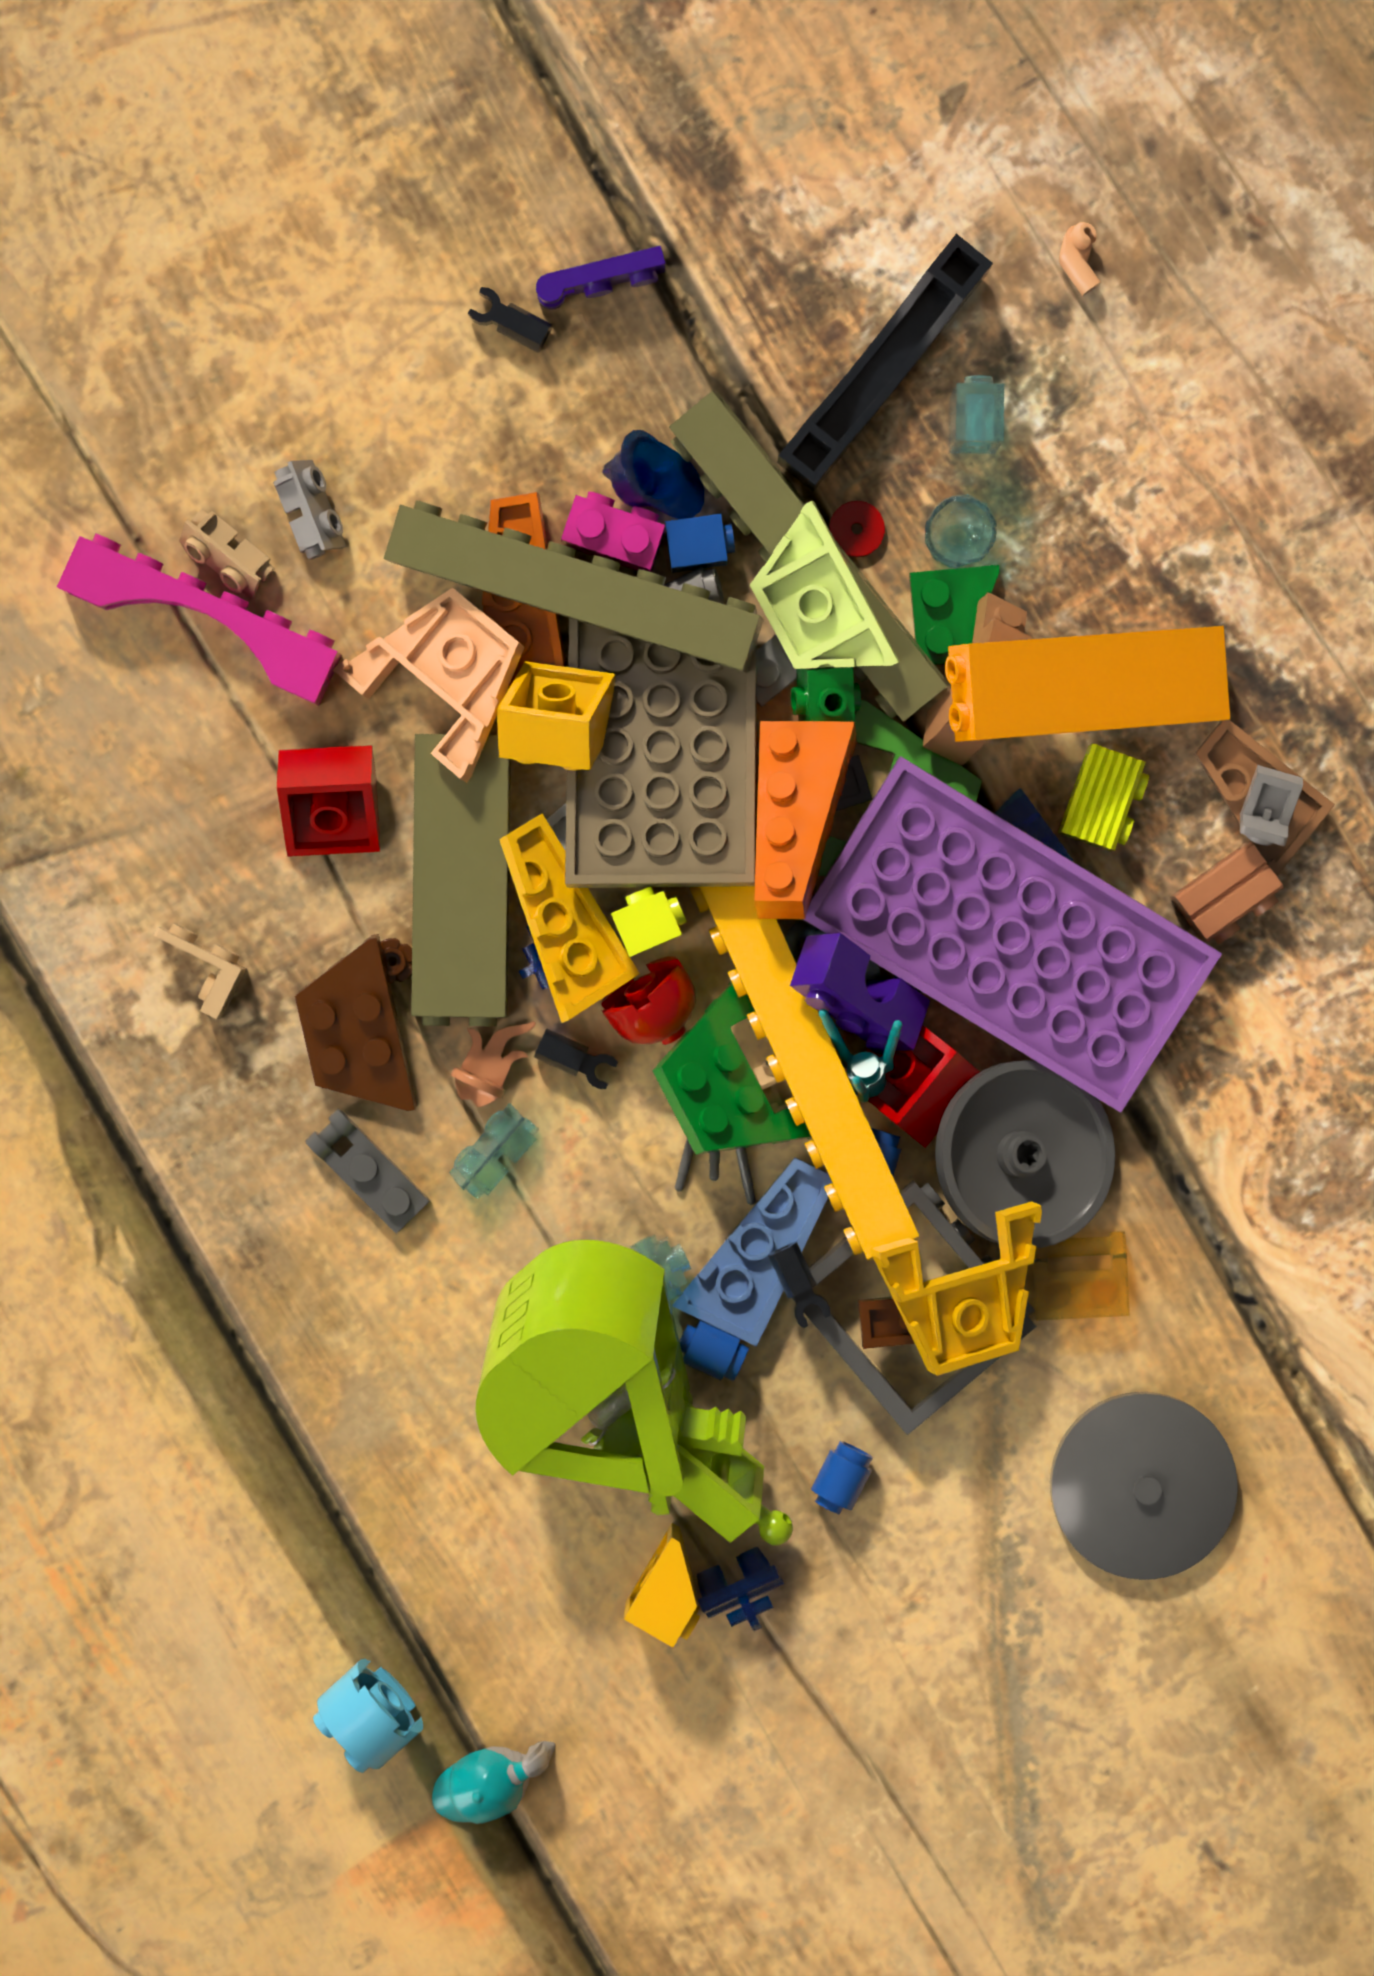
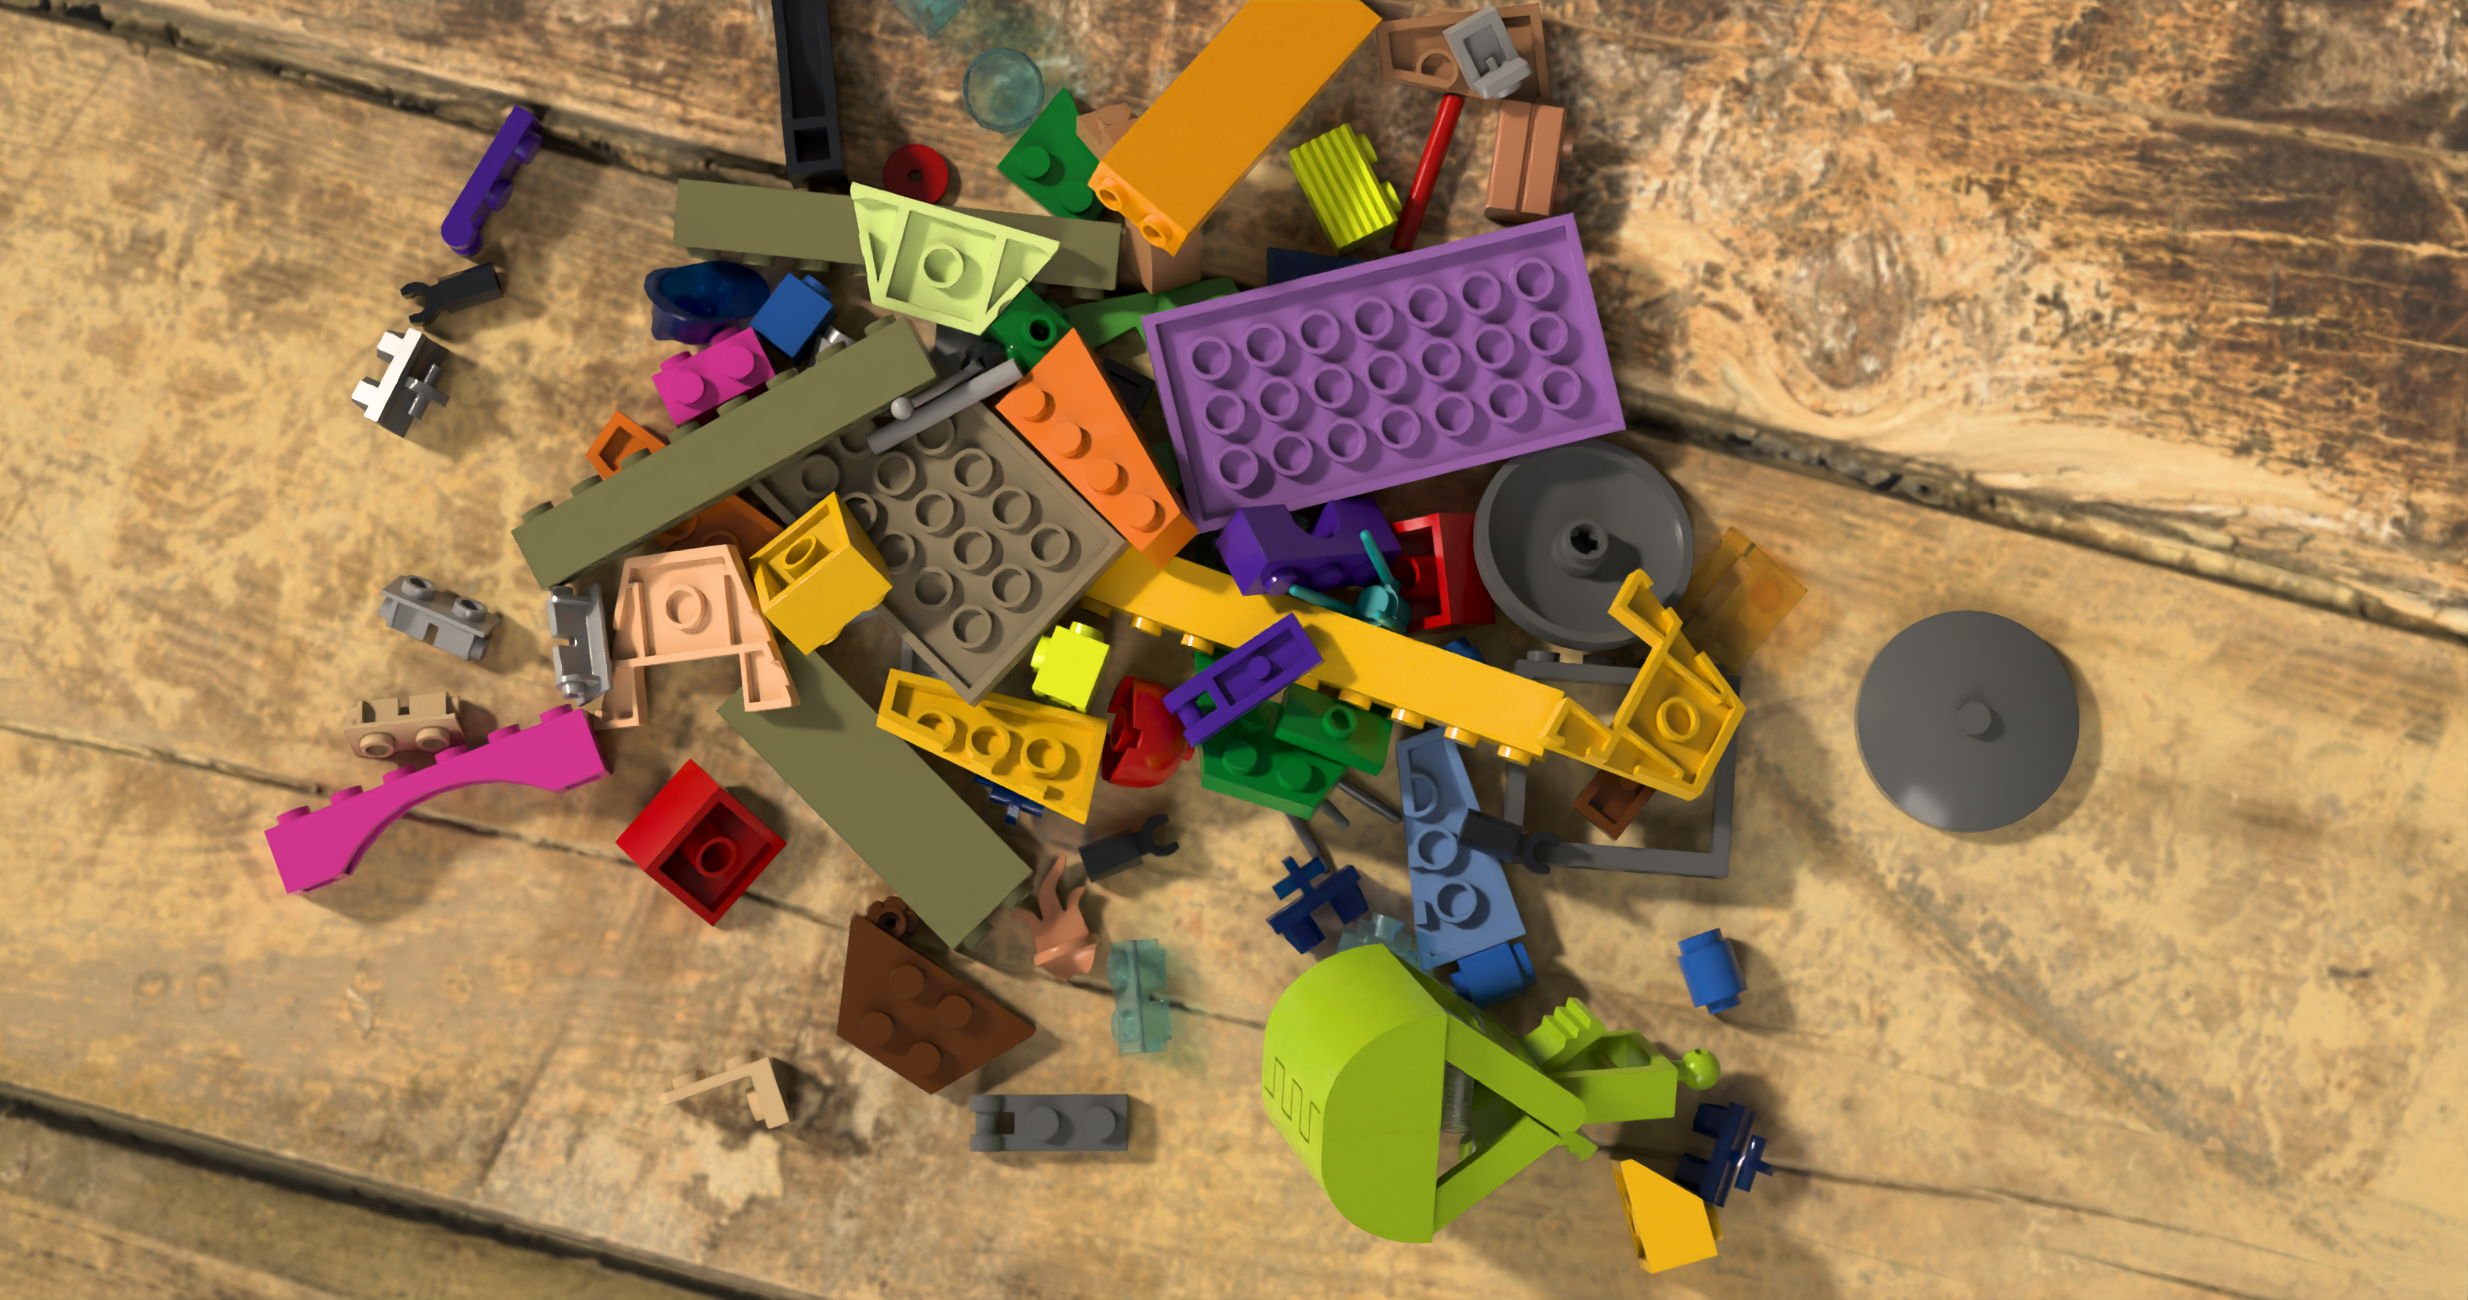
camera: 55 degrees left, 5 degrees down
none -> dark grey hips [351,327,450,438]
none -> light grey hinge [546,583,613,707]
none -> light grey bar [865,358,1024,455]
none -> hinge [891,339,1008,420]
none -> dark purple plate [1162,612,1325,748]
none -> clear blue hips [1265,855,1369,955]
none -> green plate [1274,683,1393,776]
none -> red bar [1390,94,1465,253]

